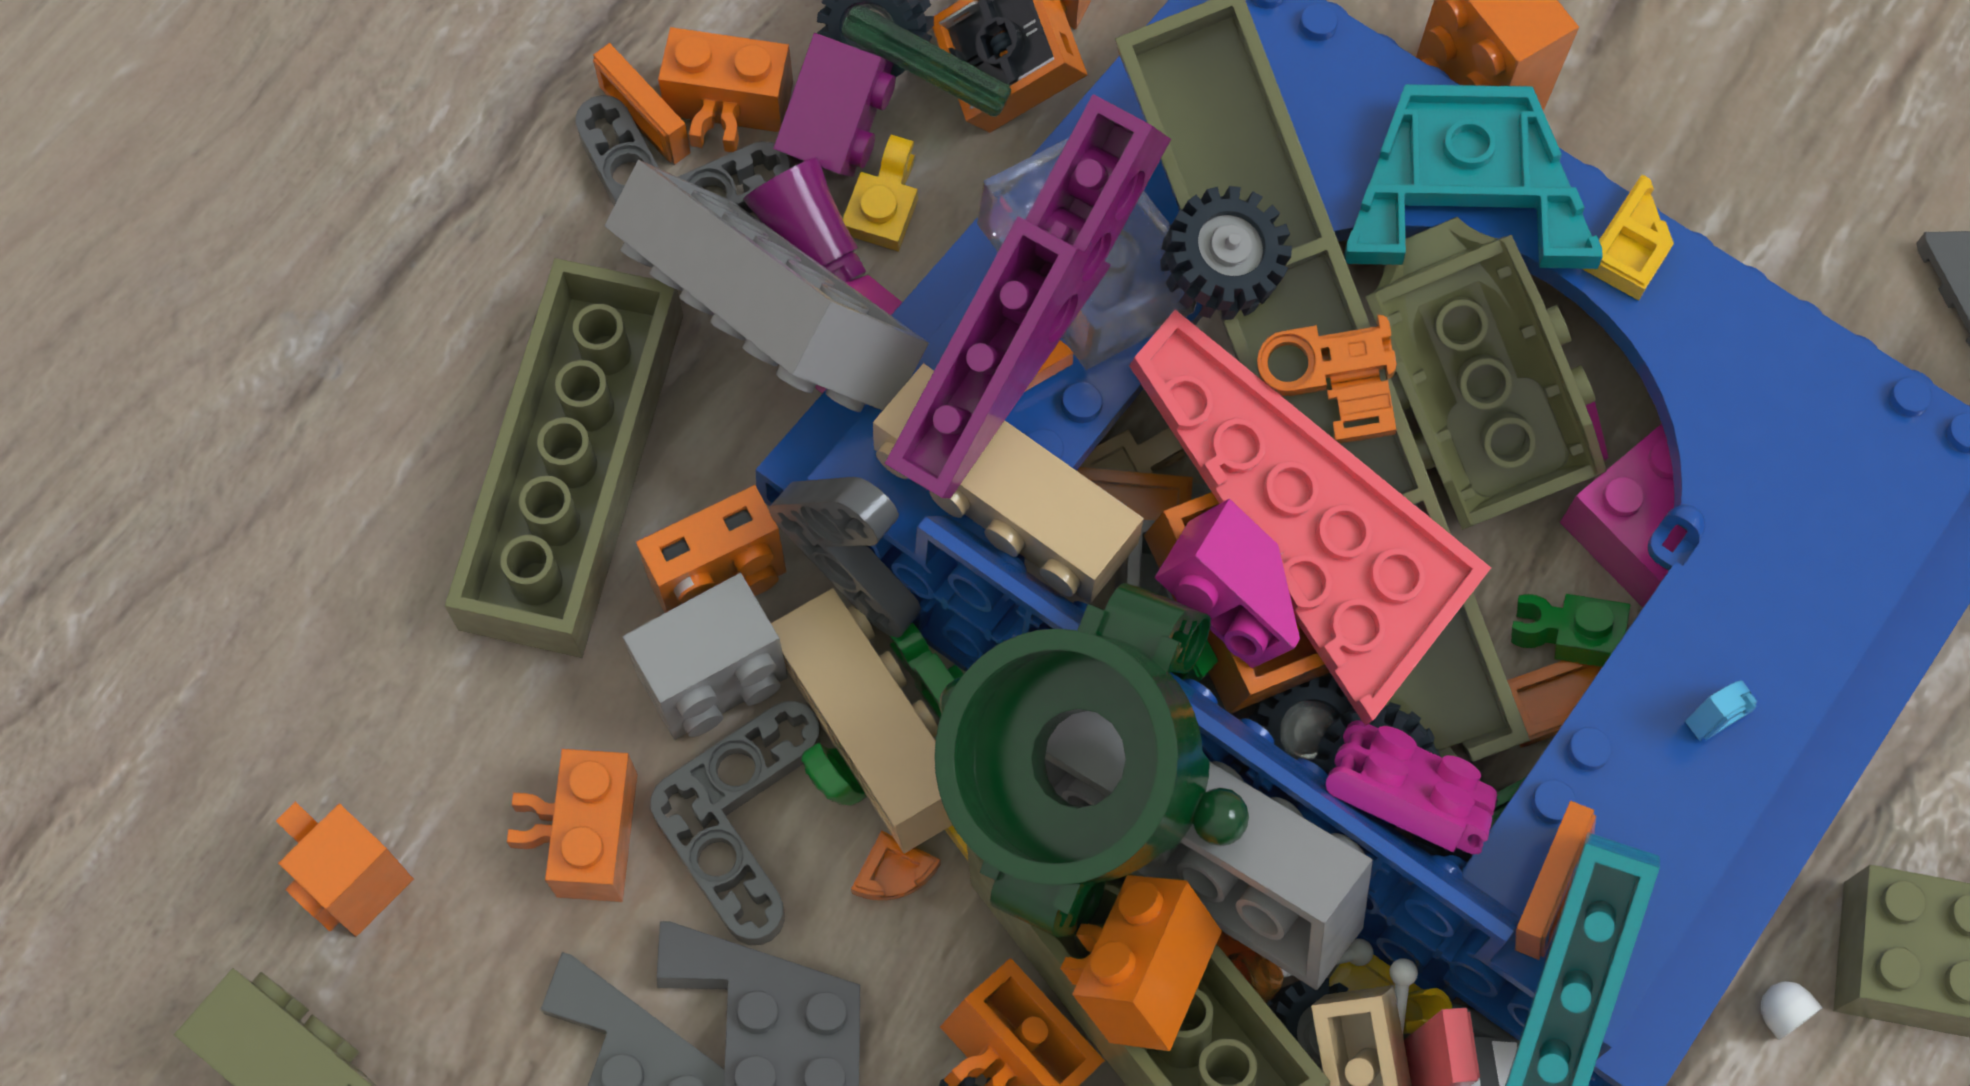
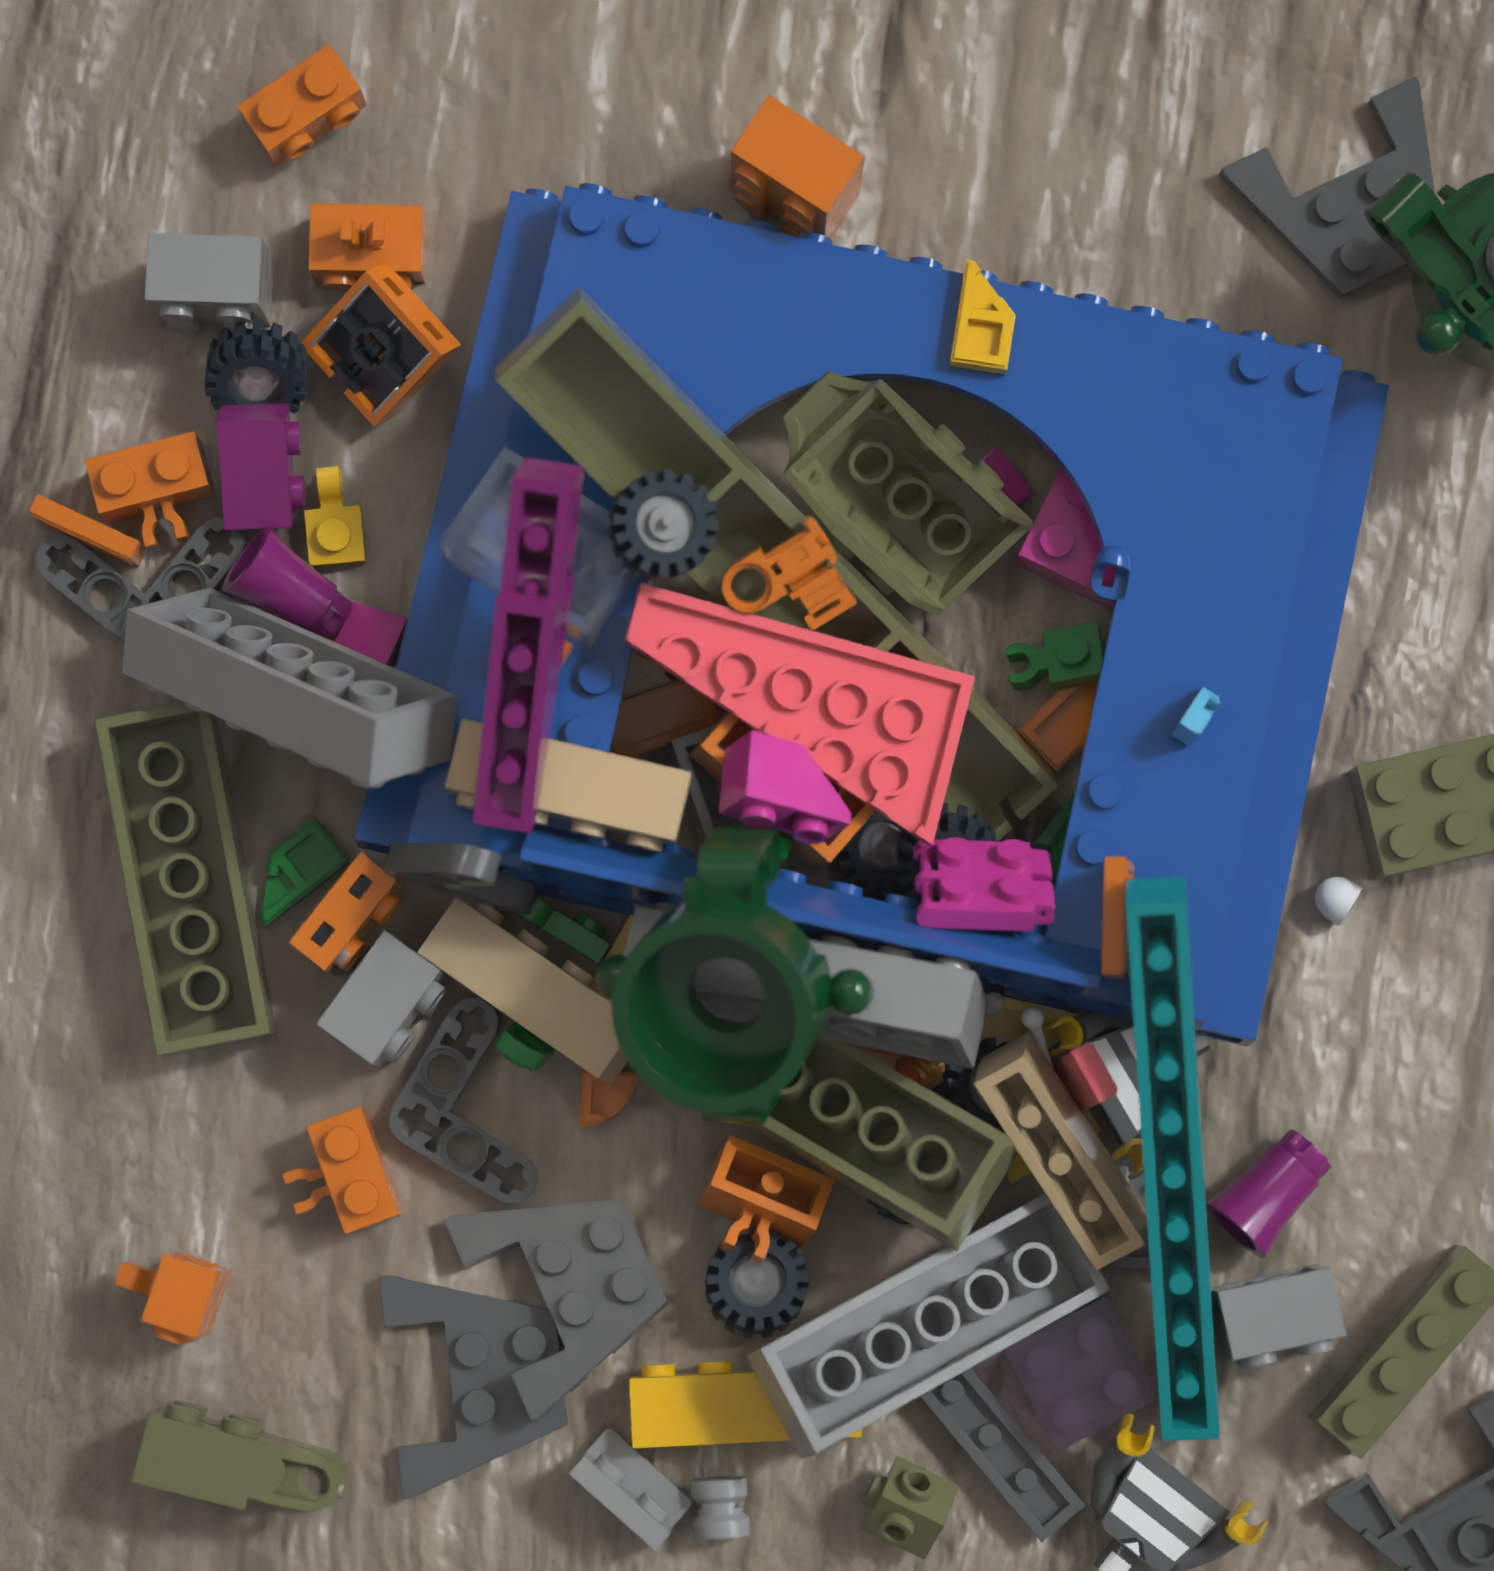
camera: 25 degrees left, 15 degrees up
clear green axle [842,5,1011,116] -> none
orange brick [1060,875,1222,1051] -> none
teal wing [1344,84,1603,269] -> none
none -> green tile [260,818,349,927]

